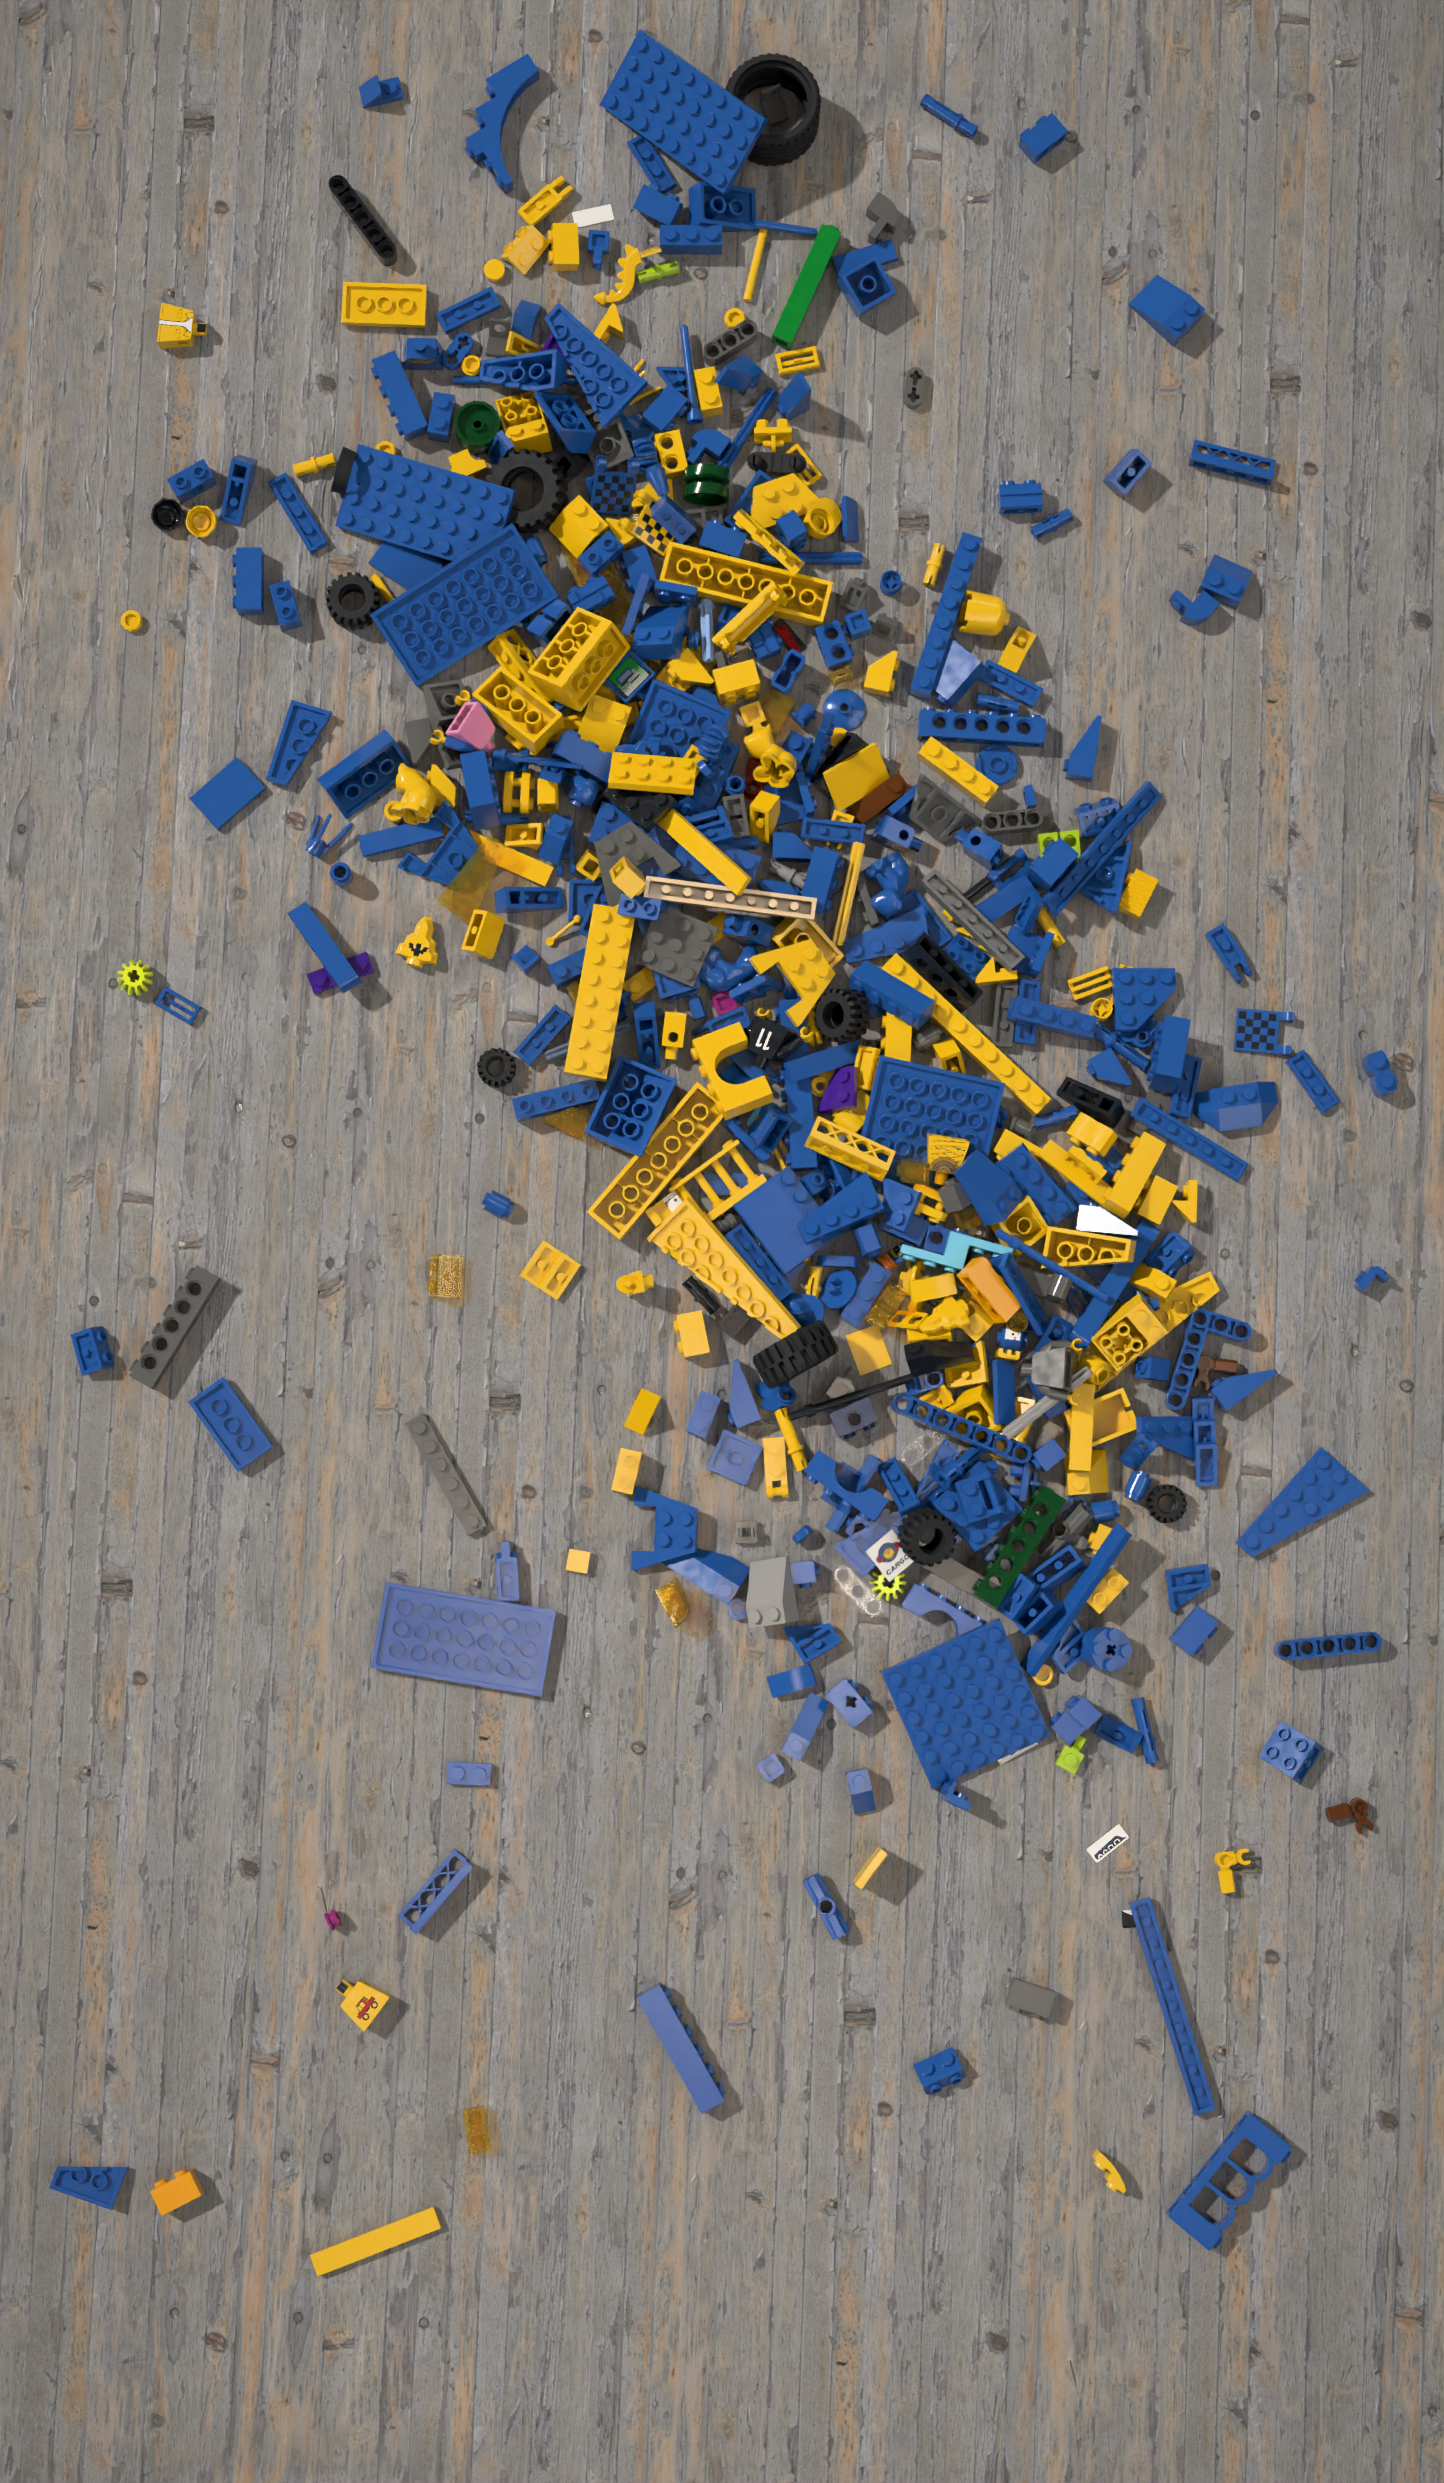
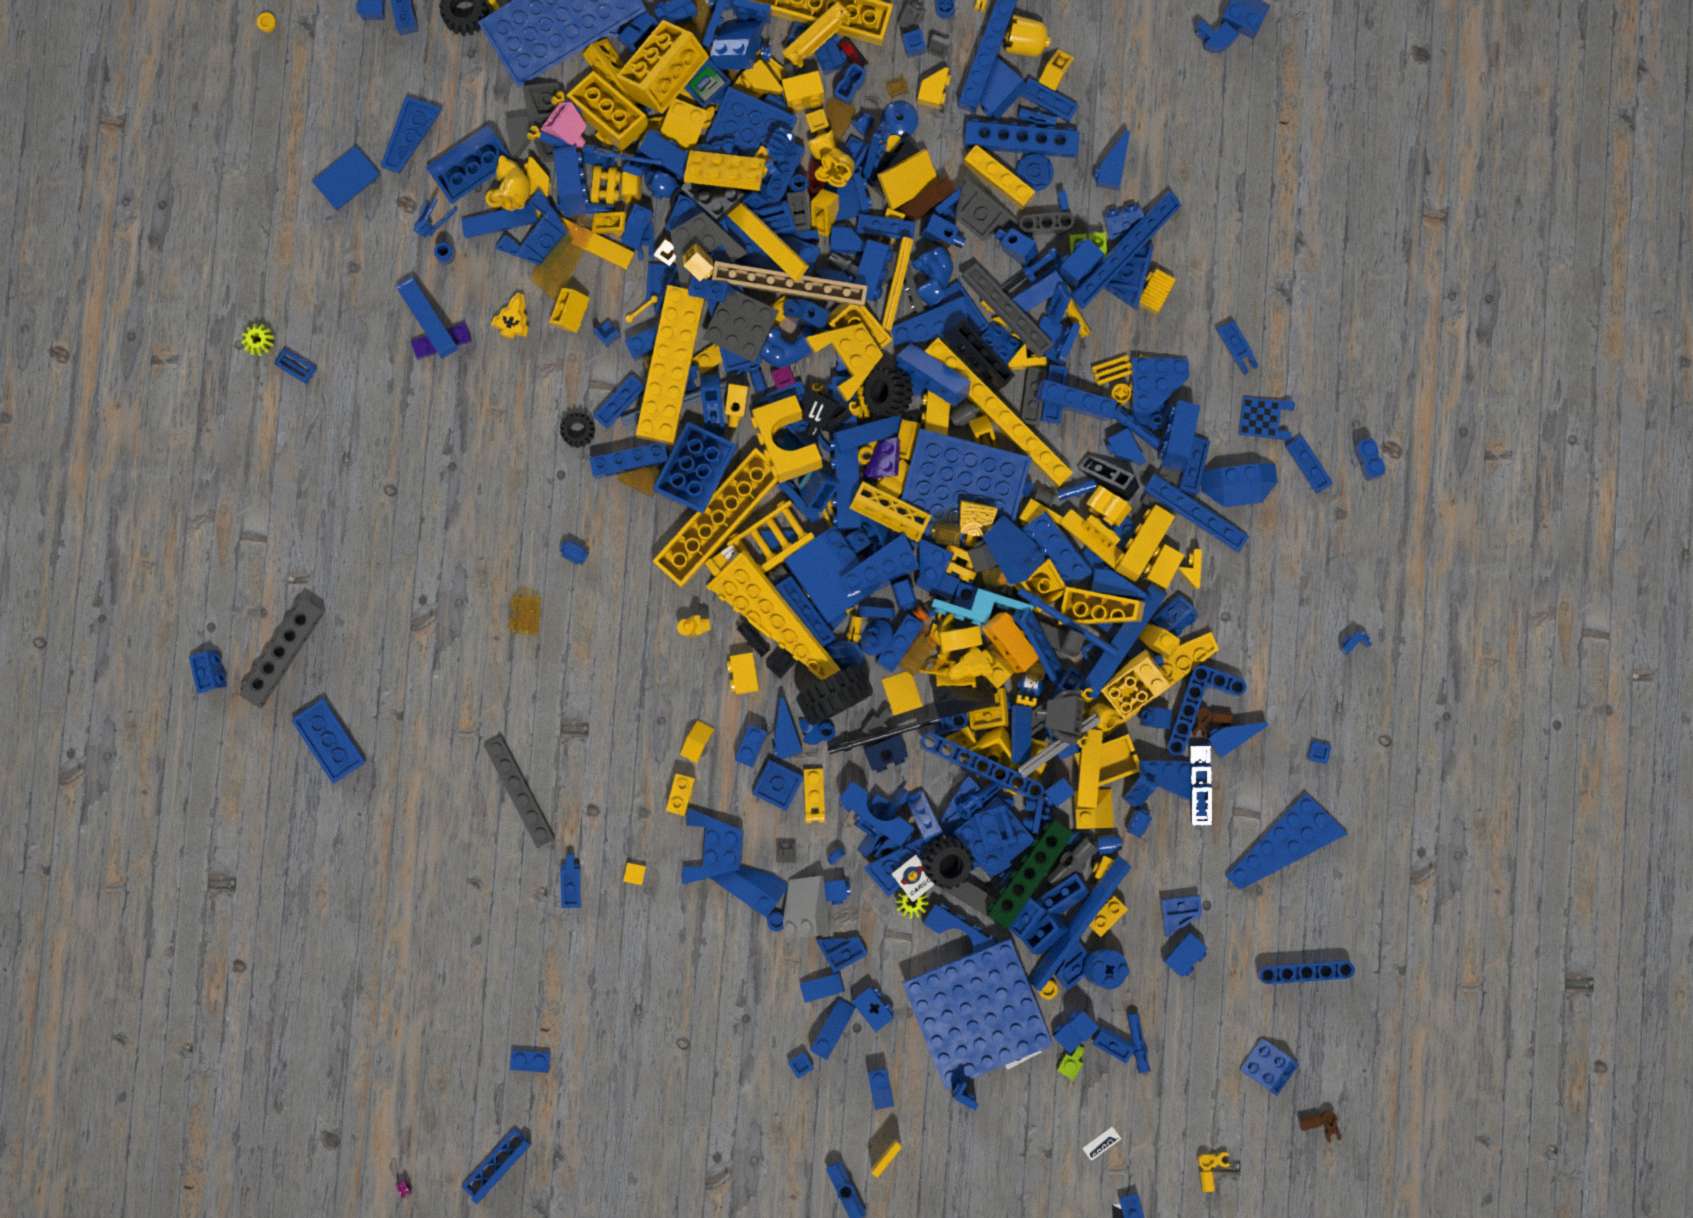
camera: 10 degrees right, 0 degrees up
plate [371,1582,556,1697] -> none
blue slope [494,887,564,913] -> none
yellow slope [519,1240,581,1300] -> none
clear yellow brick [655,1578,690,1628] -> none
light blue axle [698,599,714,664] -> none
blue wing [729,973,784,1003] -> none
yellow pin [774,1407,808,1472] -> none
blue brick [814,620,855,672] -> none
black tyre [1147,1484,1187,1523] -> none
none -> blue tile [1307,741,1331,765]

